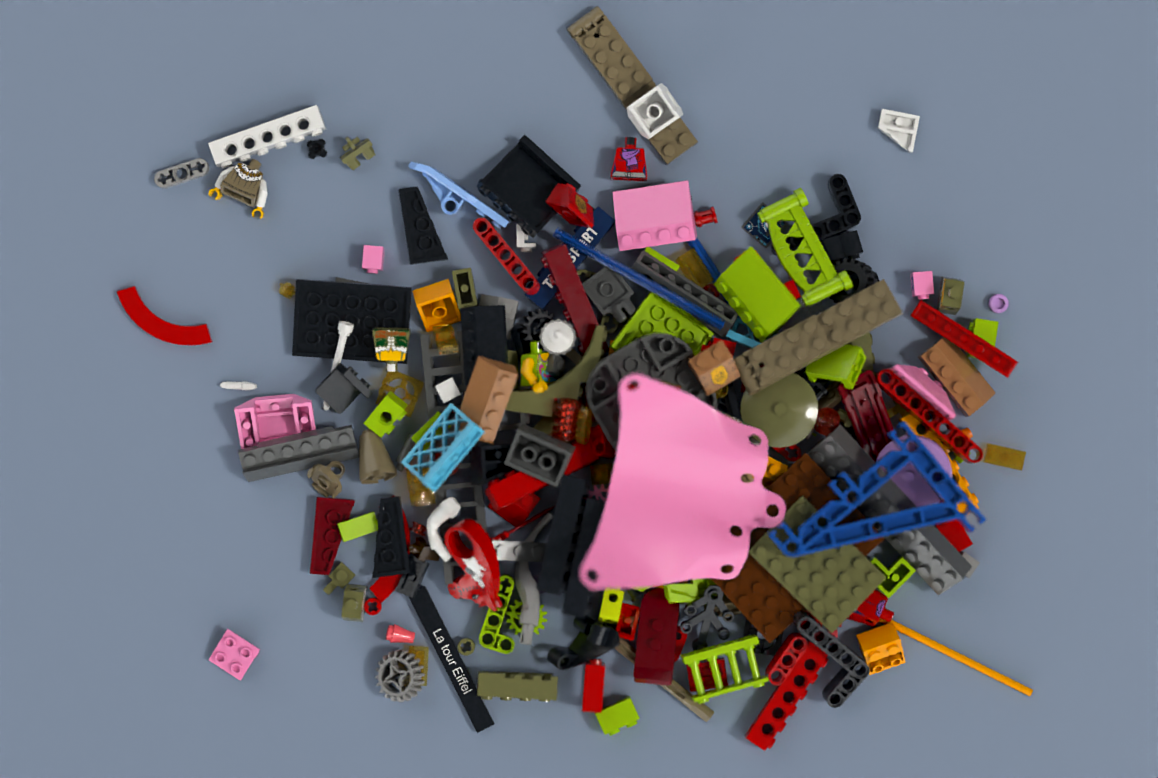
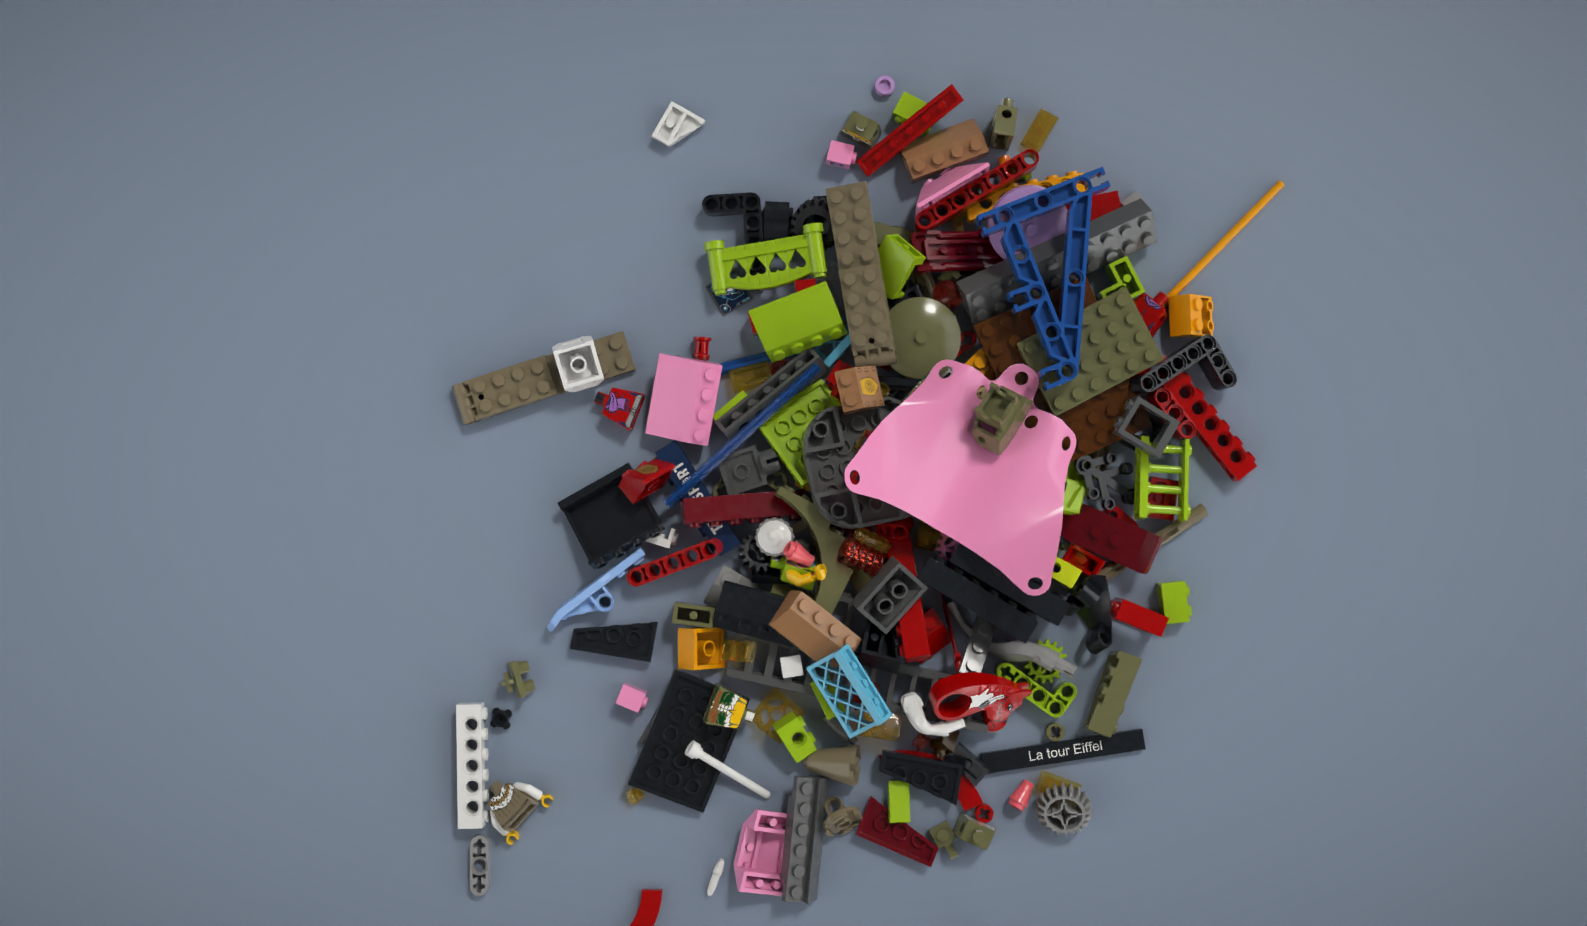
camera: 75 degrees left, 0 degrees up
black bracket [315,363,373,414] -> none
none -> coral cone [783,540,815,567]
none -> olive piece [972,382,1033,455]
none -> olive torso [988,98,1018,151]
none -> dark grey window [1112,396,1180,458]

